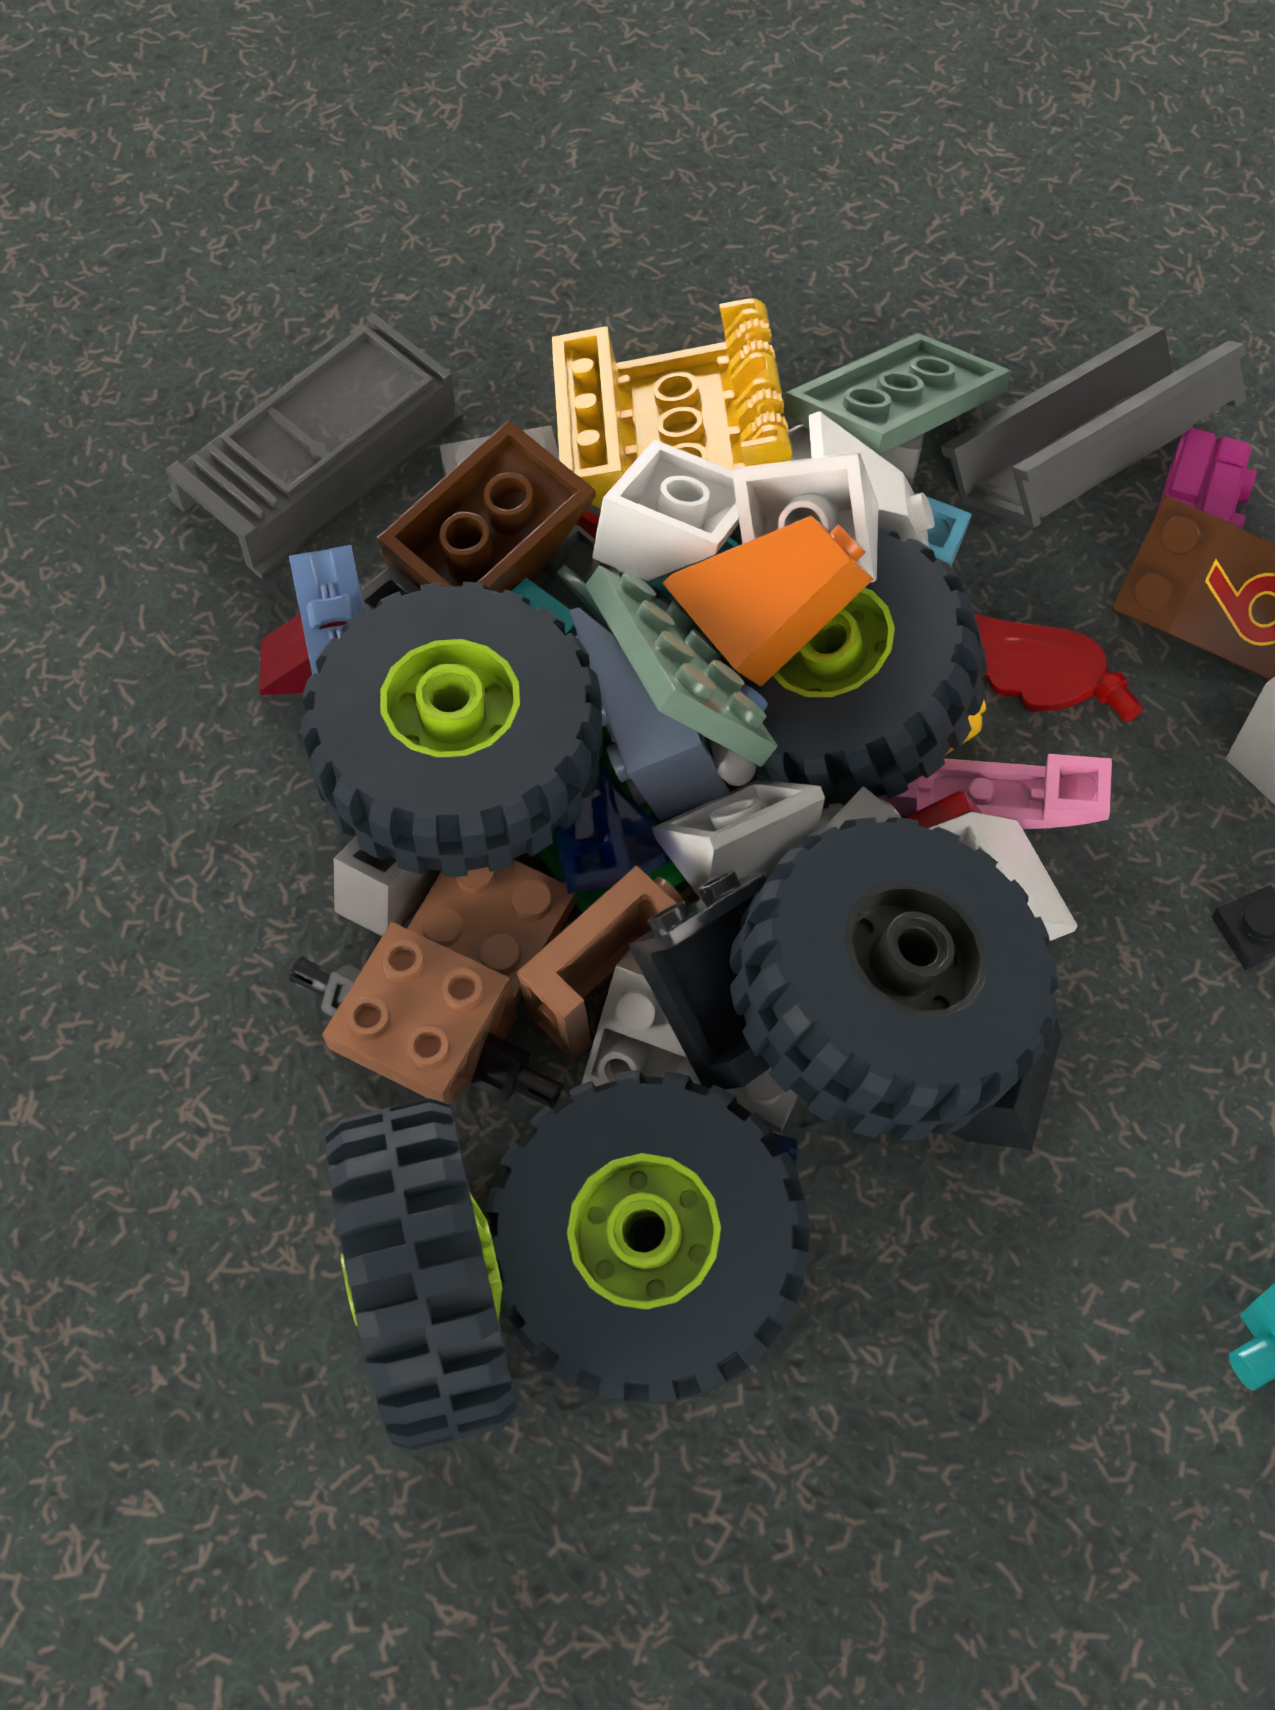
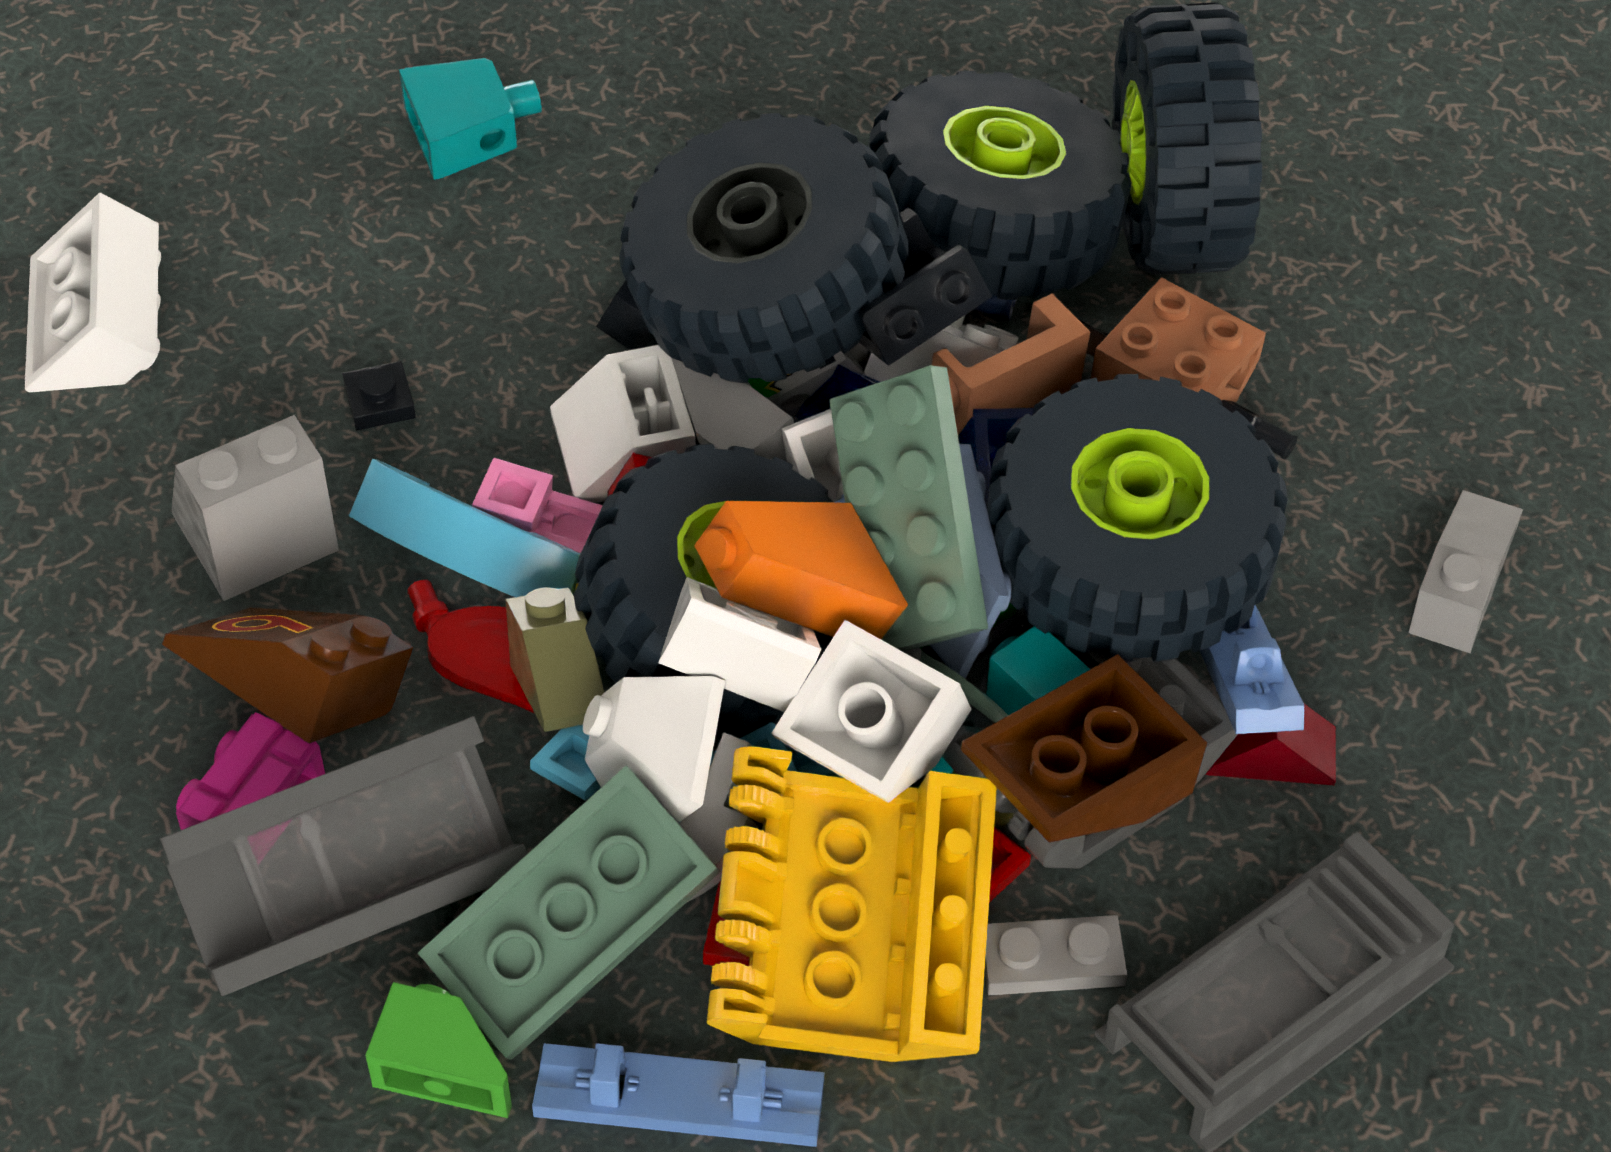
camera: 170 degrees left, 10 degrees down
none -> medium azure slope [349,459,581,597]
none -> bright green slope [365,982,512,1118]
none -> olive slope [505,587,604,732]
none -> medium blue hinge [532,1043,825,1147]
none -> light grey slope [1409,490,1523,653]

